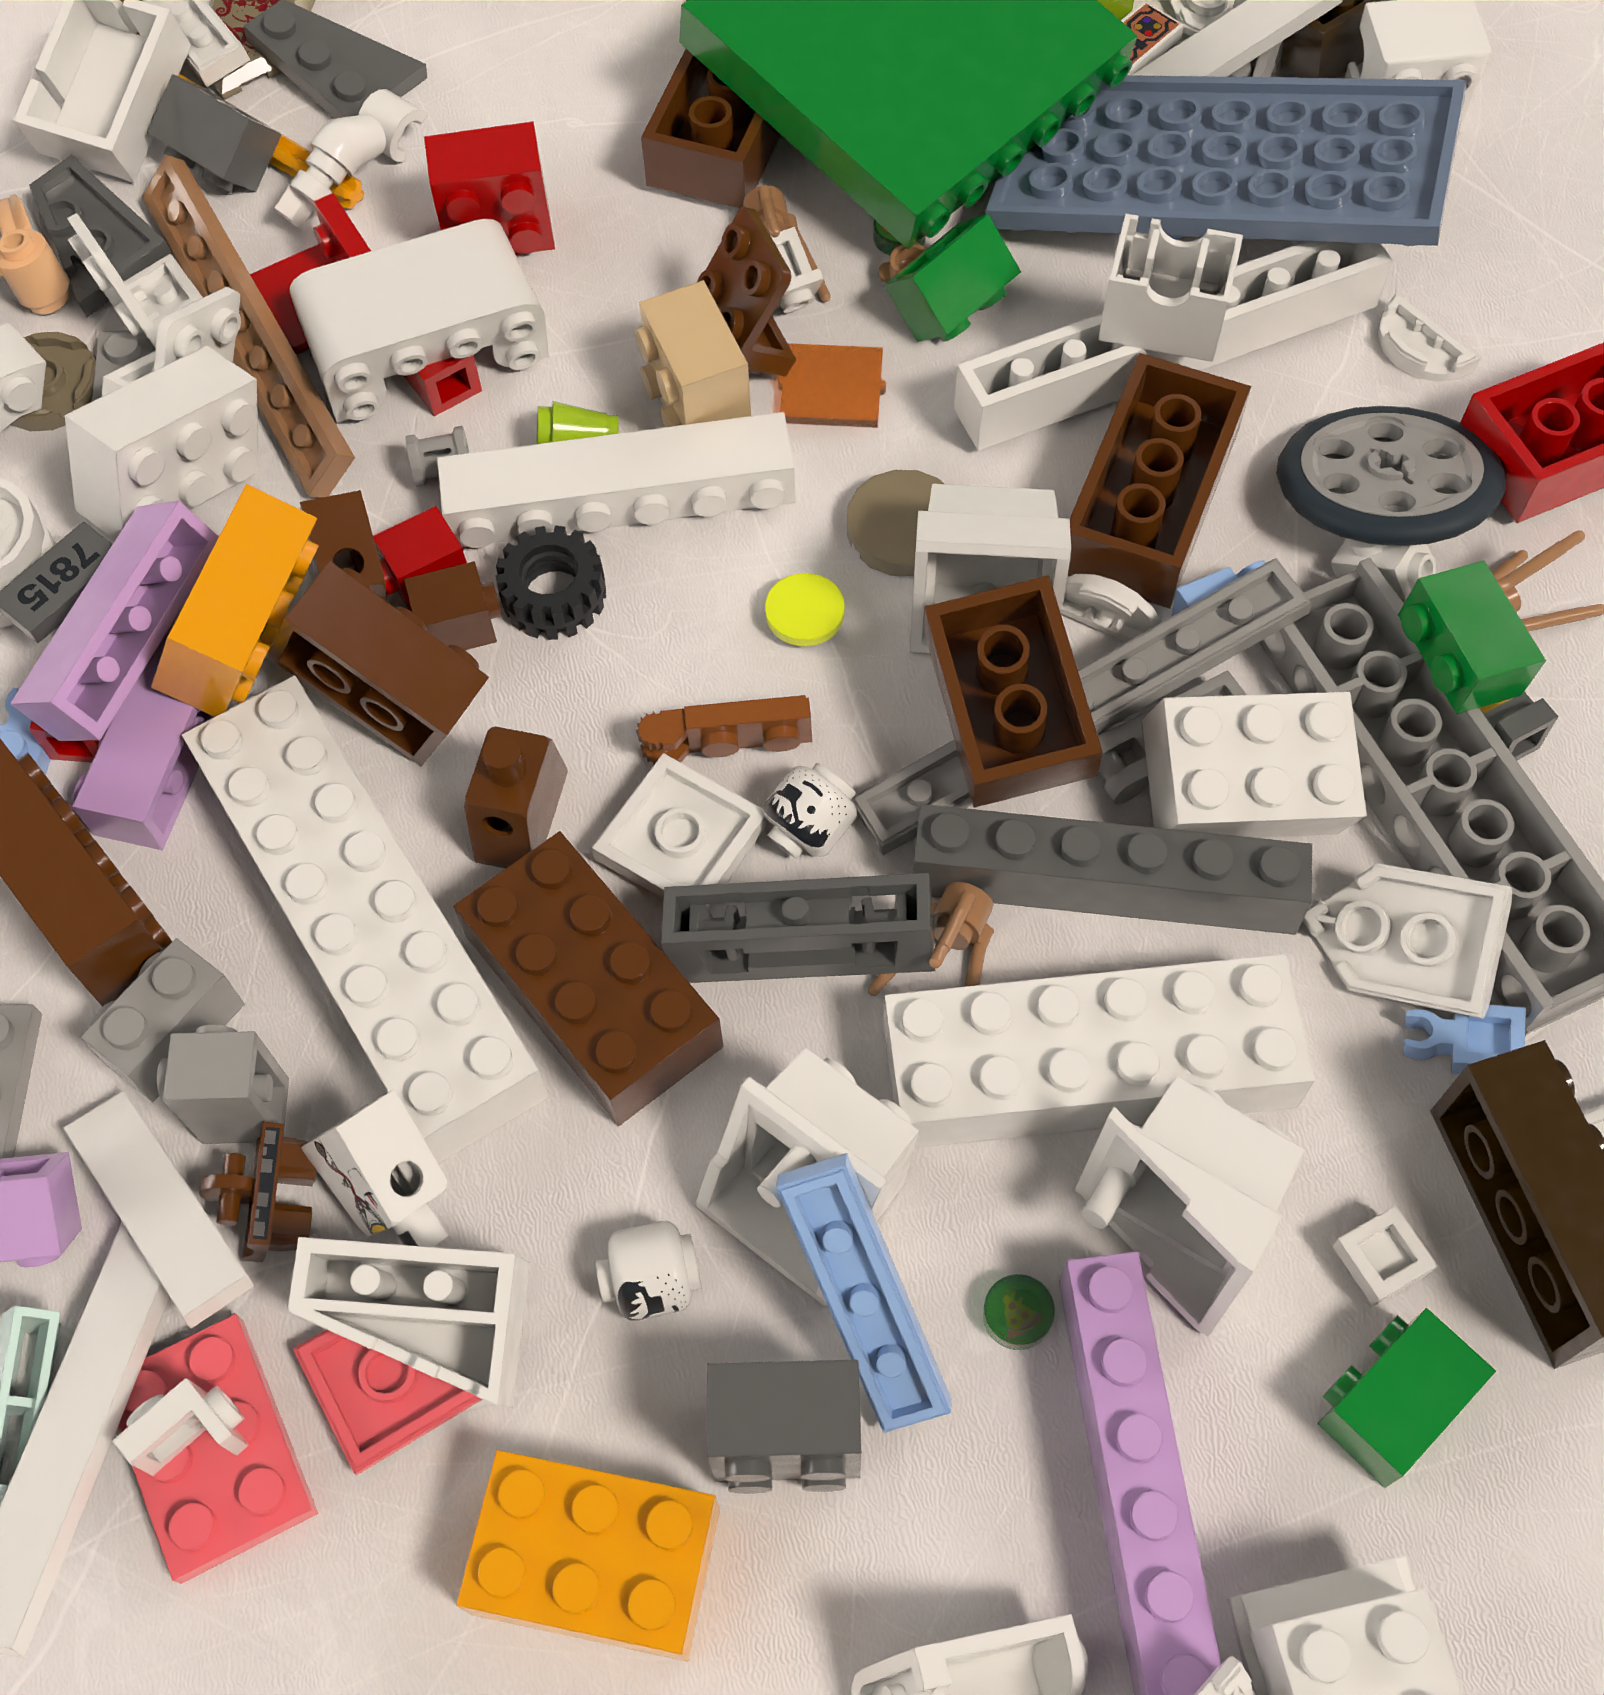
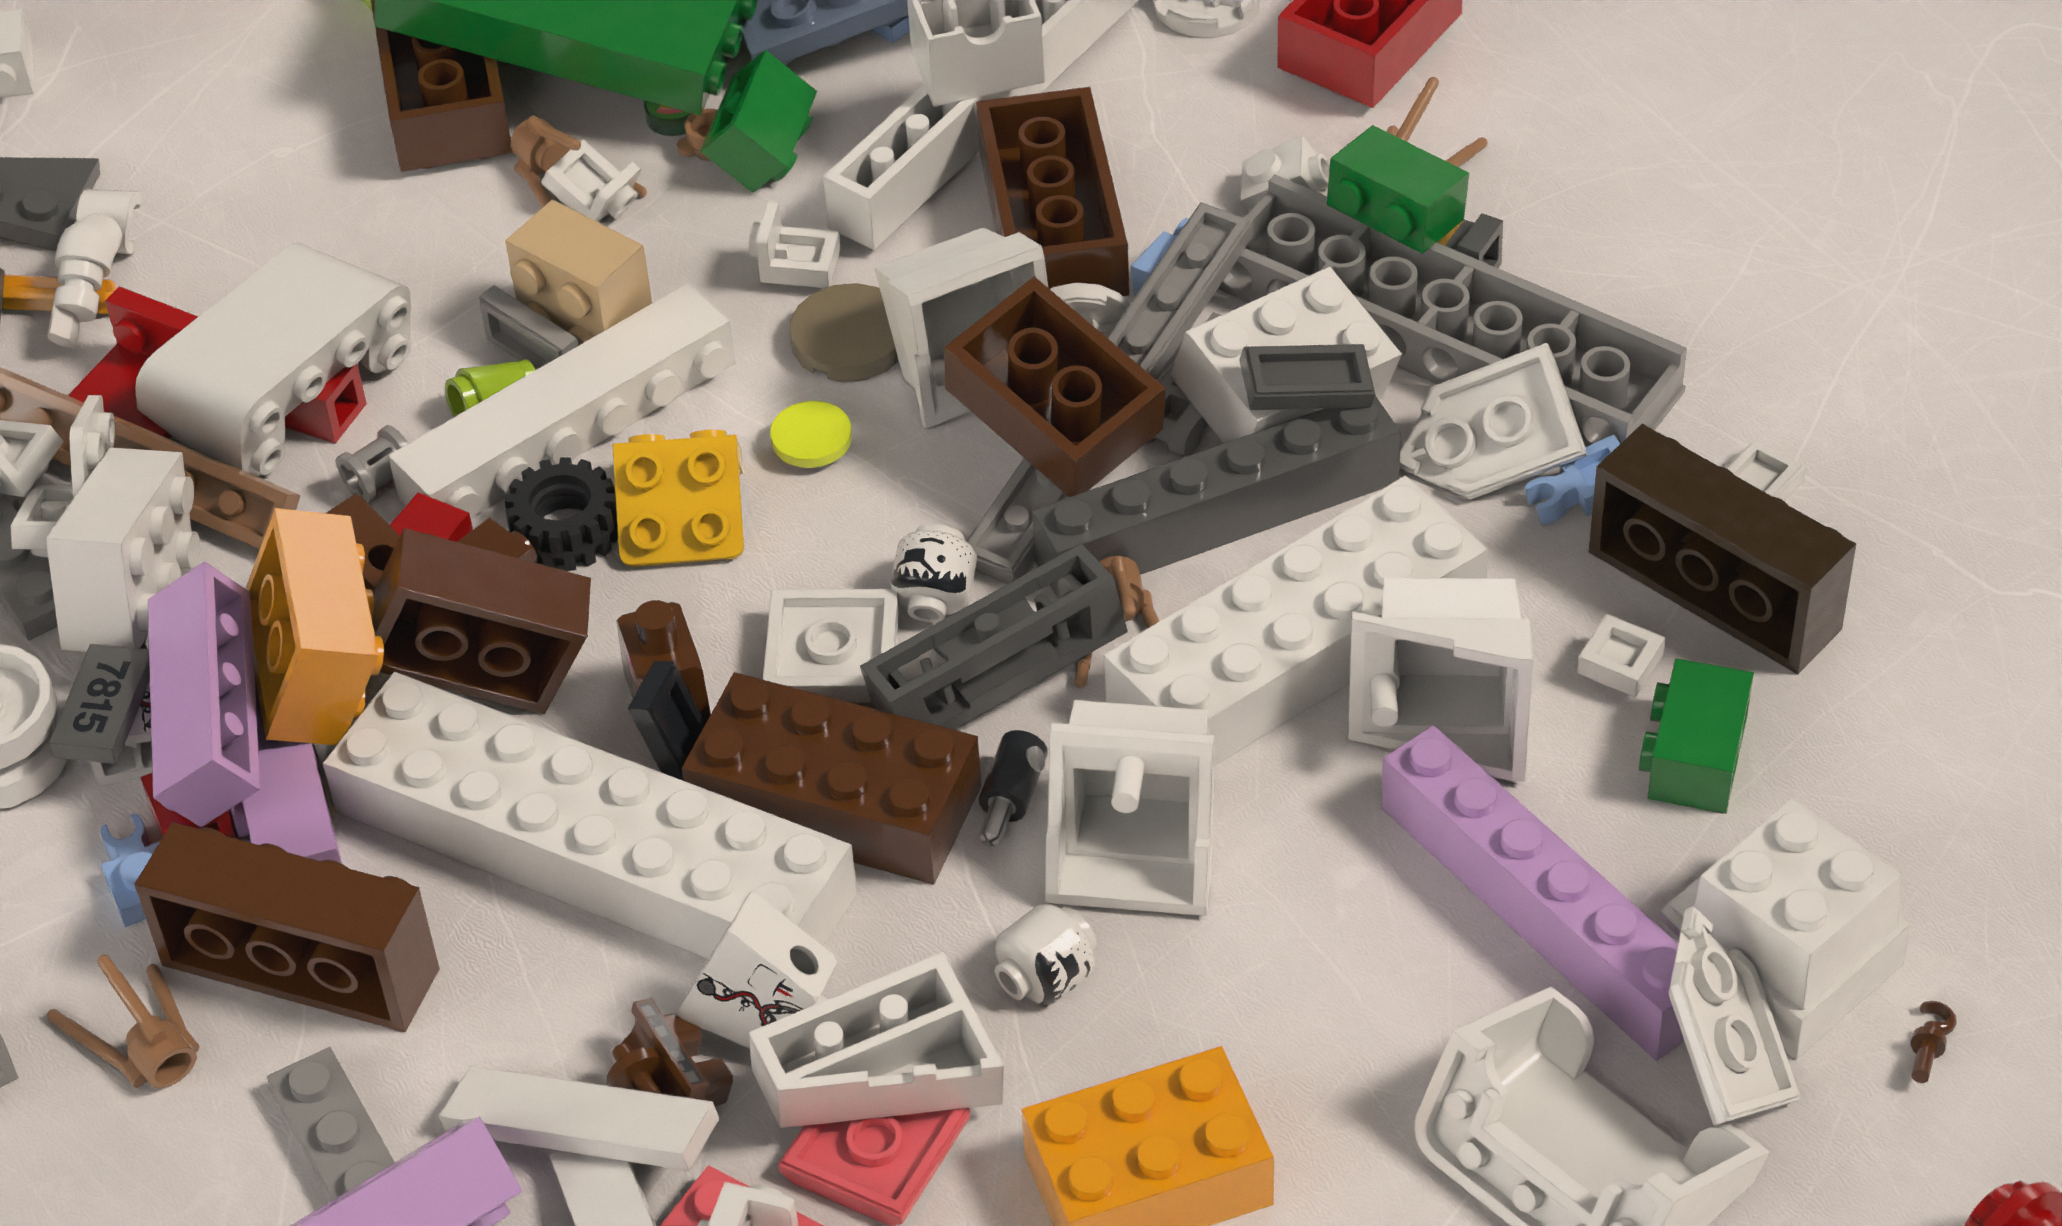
camera: 30 degrees left, 15 degrees down
light grey brick [80,938,245,1103] -> none
light grey brick [157,1025,289,1144] -> none
red brick [424,121,555,255] -> none
dark orange hinge [636,695,812,765] -> none
reddish brown bracket [697,207,797,377] -> none
dark grey brick [707,1360,861,1494] -> none
light blue tile [776,1153,952,1433] -> none
clear orange piece [777,343,886,428] -> none
clear green tile [983,1274,1055,1350] -> none
wedge [1276,406,1506,546] -> none
none -> light grey tile [479,285,578,370]
none -> yellow bracket [612,429,745,567]
none -> black tile [628,660,706,781]
none -> white bracket [749,202,841,288]
none -> black piece [978,730,1048,846]
none -> dark grey tile [1239,344,1376,410]

